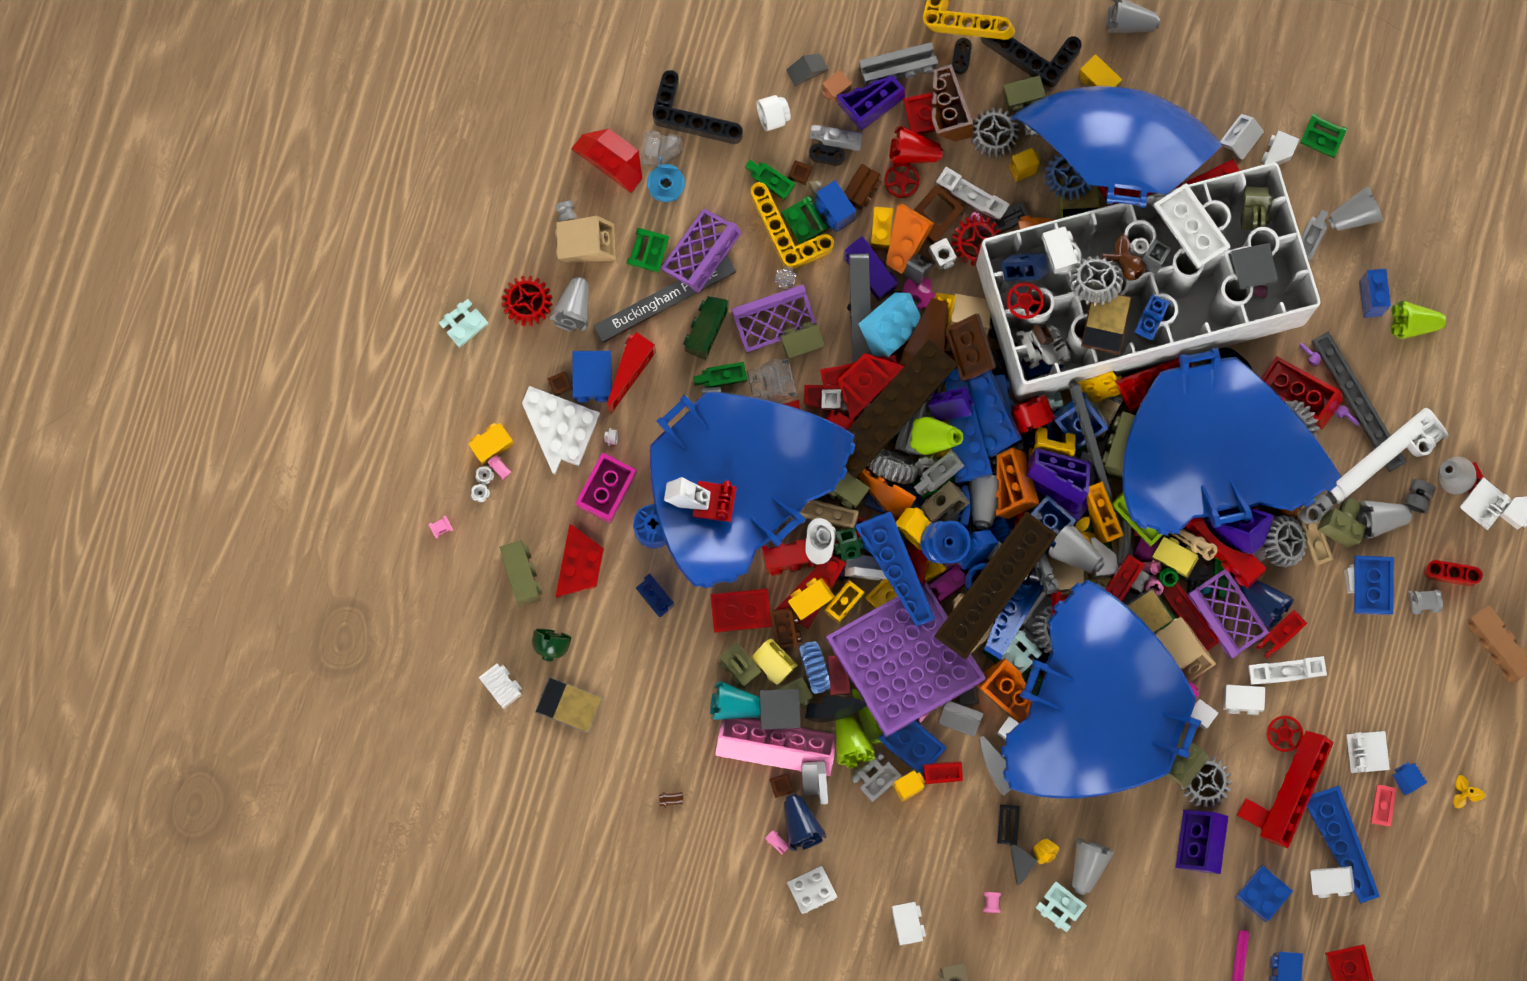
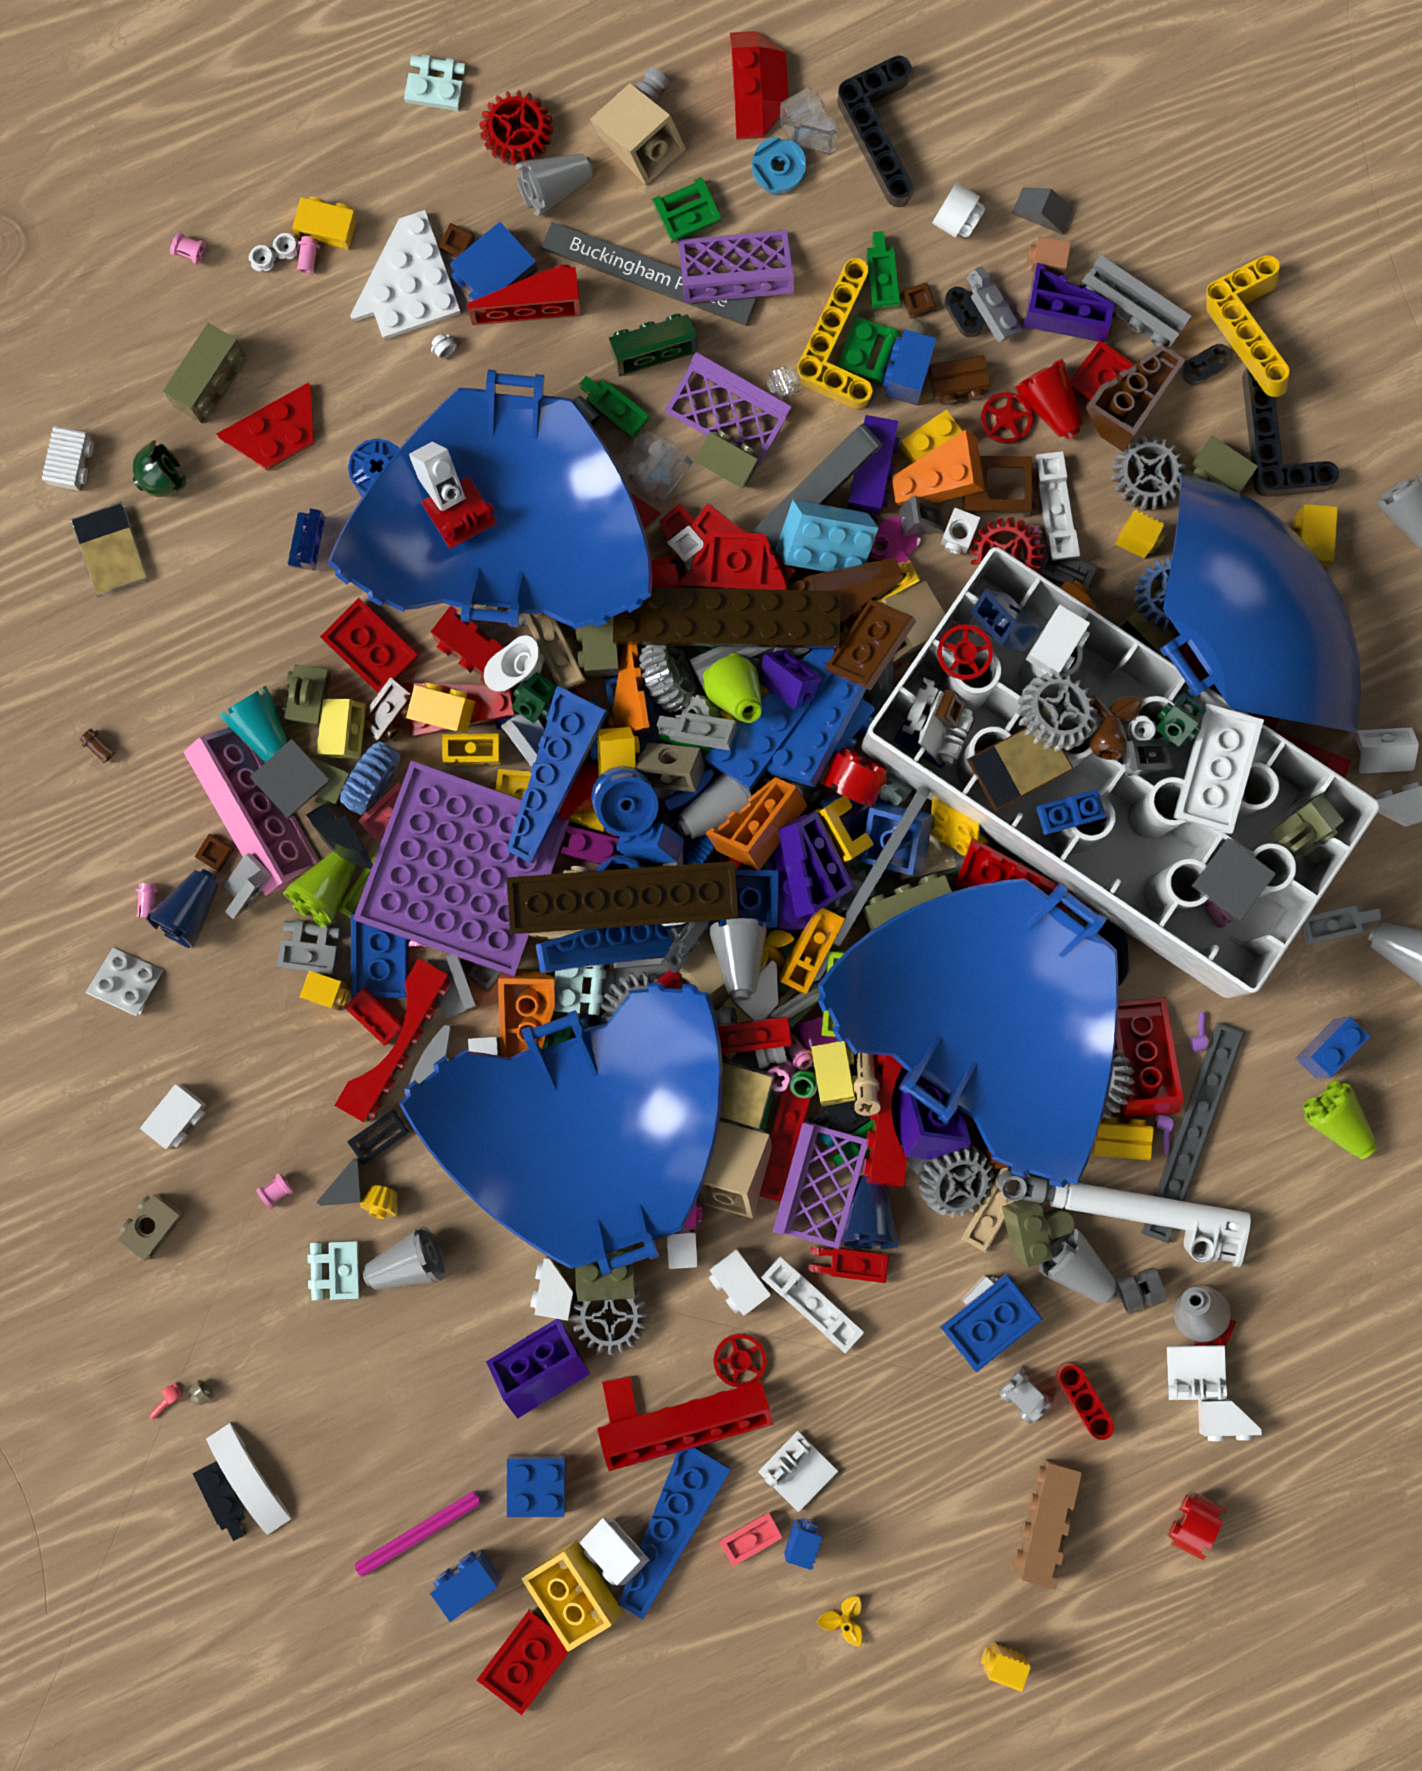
camera: 50 degrees right, 5 degrees up
dark pink brick [576,452,637,524] -> none
none -> red arch [334,958,452,1123]
none -> yellow slope [521,1540,624,1651]
none -> white slope [530,1257,574,1320]
none -> yellow brick [1091,1117,1153,1161]
none -> dark green brick [1155,692,1207,747]

